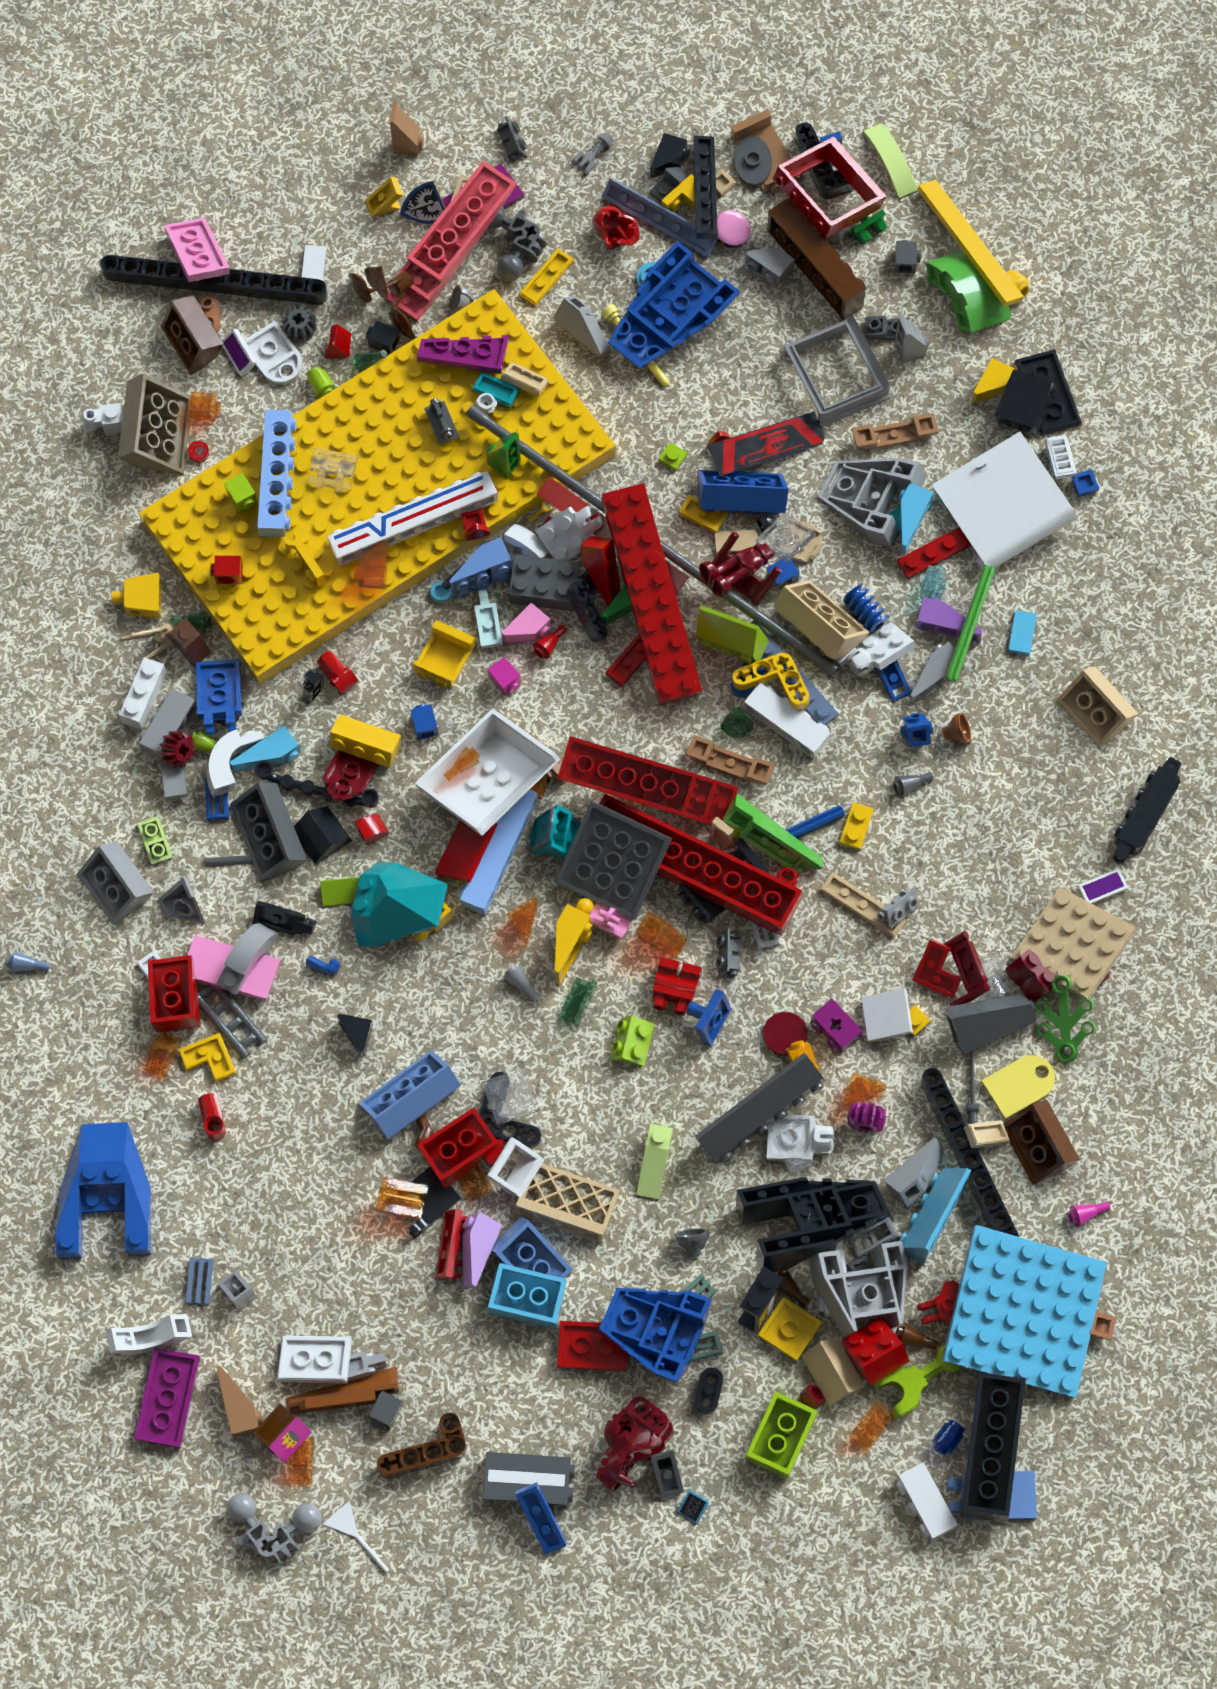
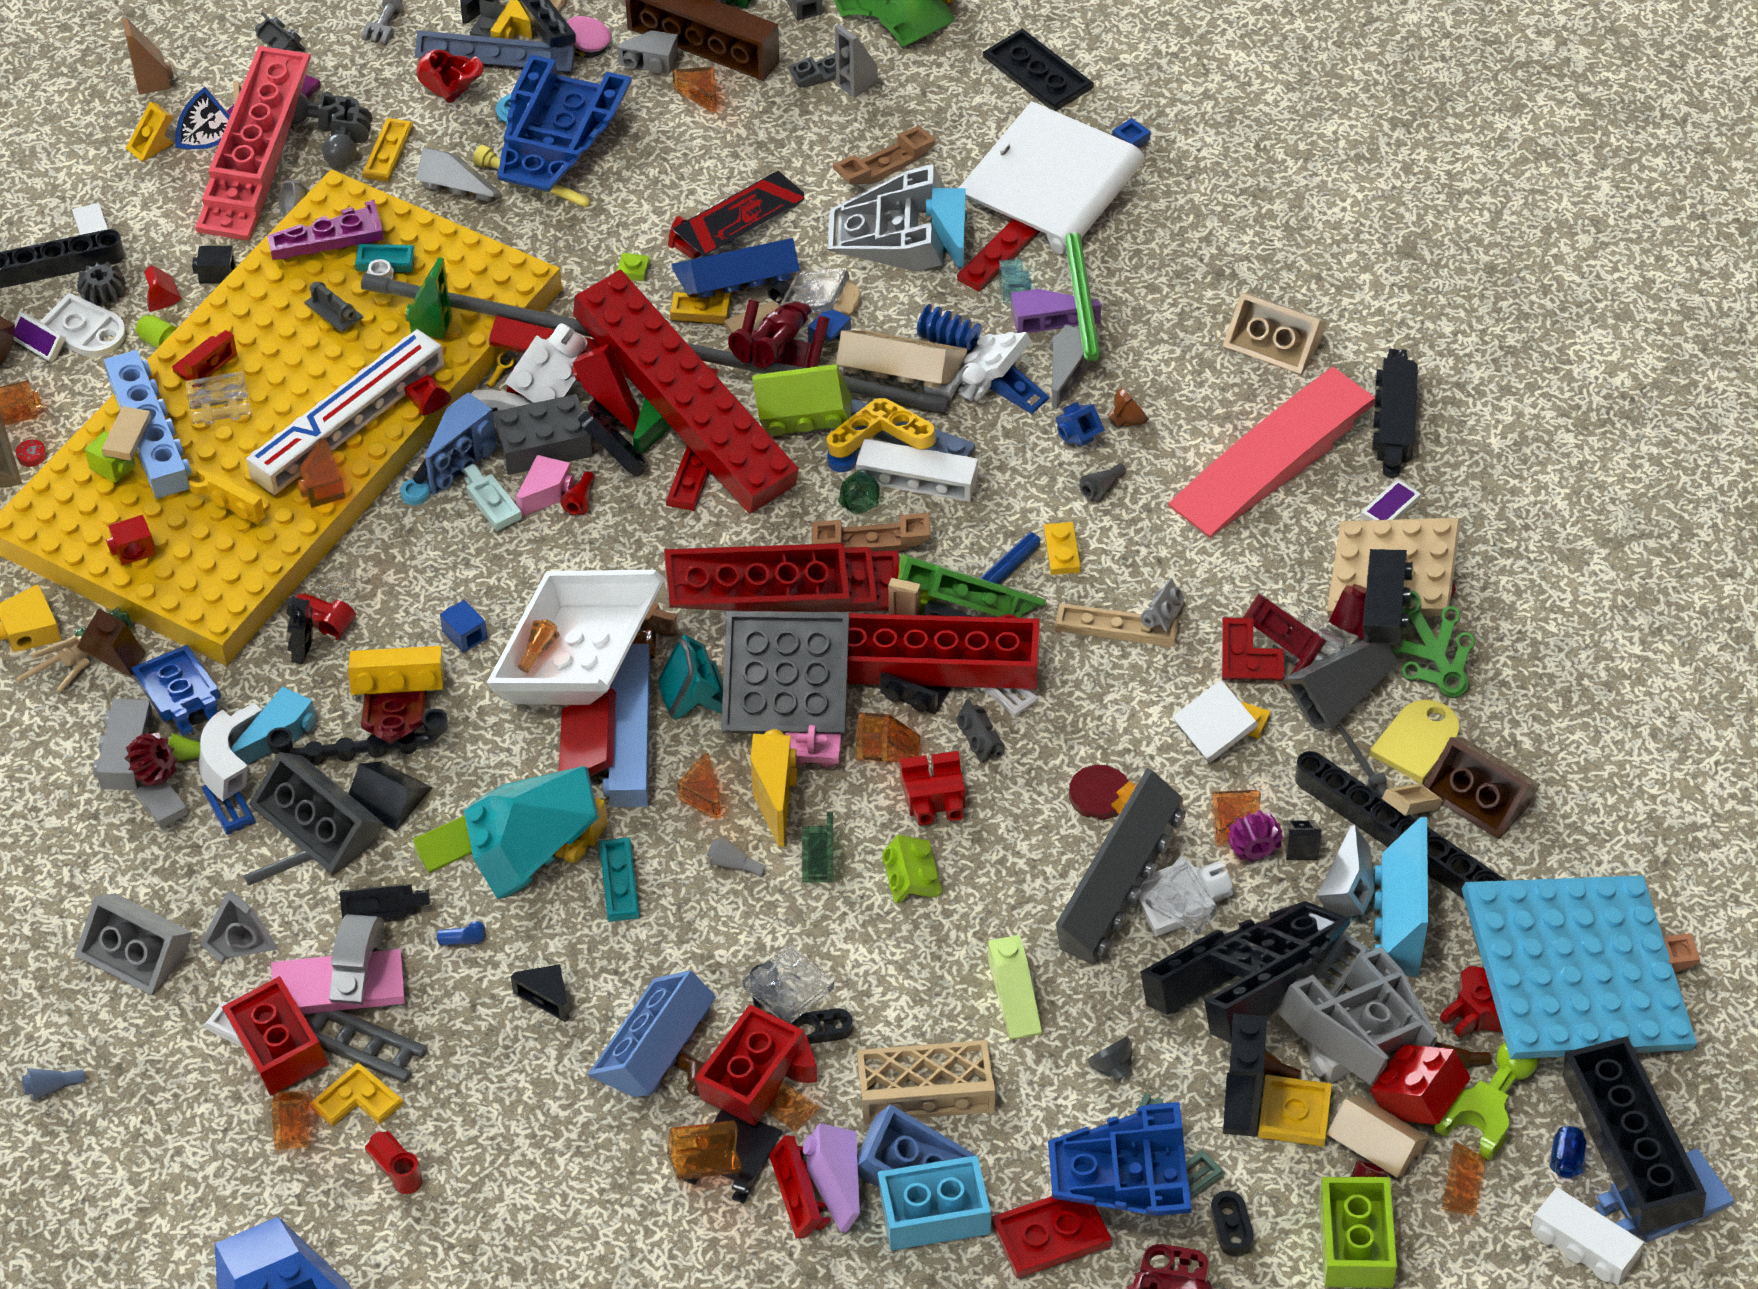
camera: 25 degrees left, 20 degrees down
white brick [119,657,167,730] -> none
yellowish green slope [137,816,173,864] -> none
reddish brown plant [348,266,416,339] -> none
clear green cone [353,349,387,372] -> none
red brick [355,814,390,846] -> none
yellow panel [412,620,476,688] -> none
dark pink brick [487,656,521,695] -> none
white tile [487,1137,544,1198] -> none
tan plate [501,362,549,397] -> none
blue tile [686,989,732,1047] -> none
light grey piece [781,314,890,427] -> none
magenta brick [811,998,863,1053] -> none
yellow slope [972,358,1015,402] -> none
black brick [994,370,1056,435] -> none
medium azure tile [1008,610,1037,656] -> none
white slope [1045,435,1077,479] -> none
dark pink cone [1068,1202,1110,1227] -> none
none -> tan tile [102,406,152,461]
none -> red panel [172,329,237,387]
none -> teal tile [599,837,640,922]
none -> clear orange slope [673,67,717,113]
none -> coral slope [1168,367,1375,538]
none -> black slope [1283,820,1321,860]
none -> black brick [1363,549,1414,643]

